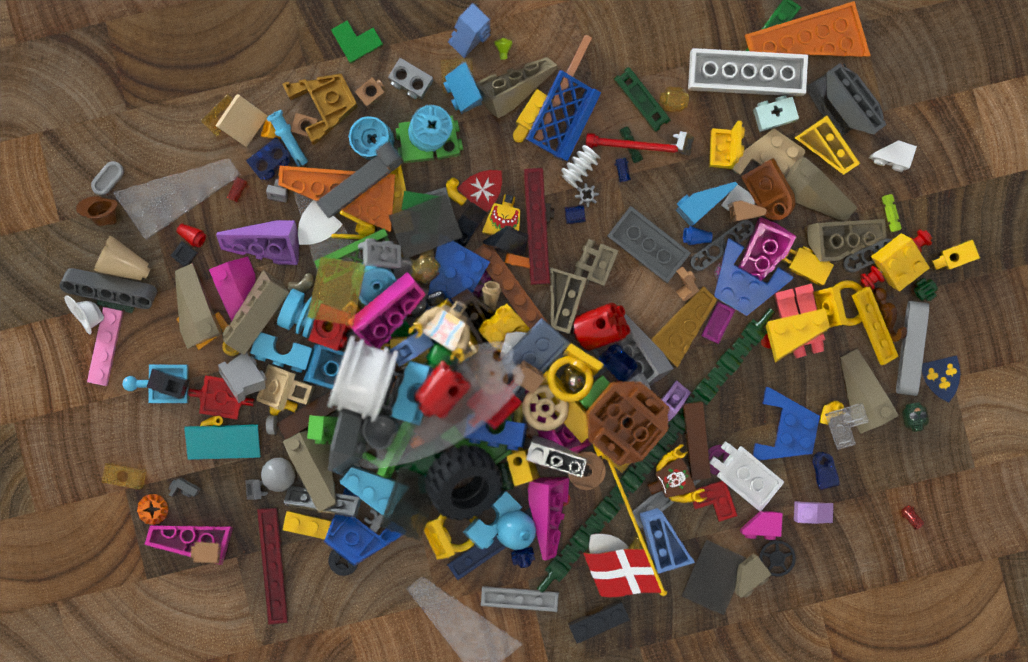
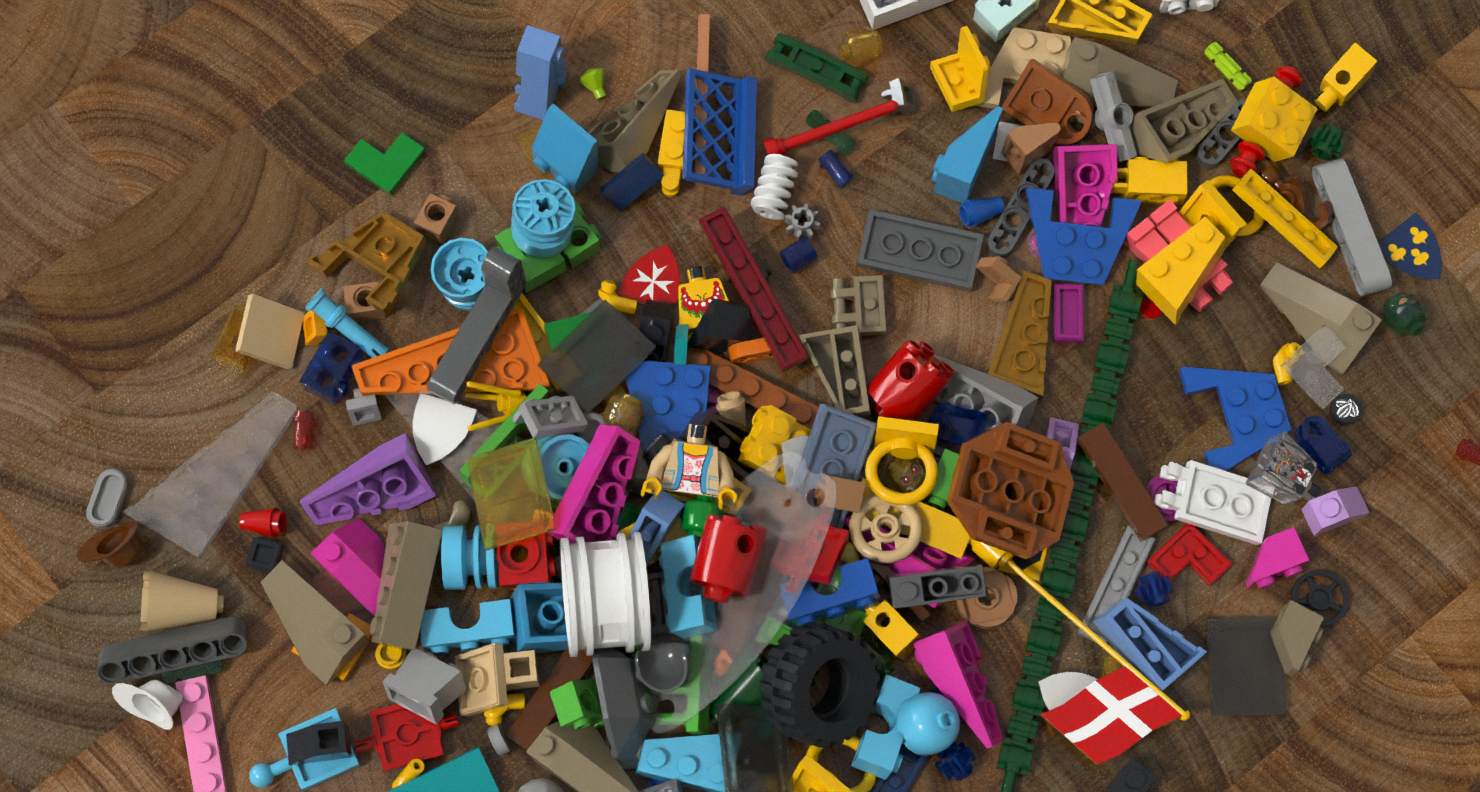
camera: 25 degrees left, 15 degrees down
light grey brick [388,58,434,100] -> none
torso [647,444,707,503] -> none
none -> dark blue tile [600,153,664,212]
none -> teal tile [674,324,688,365]
none -> light grey piece [1089,71,1138,162]
none -> clear blue gear [1135,571,1174,608]
none -> clear torso [1245,432,1321,504]
none -> tile [1330,394,1362,426]

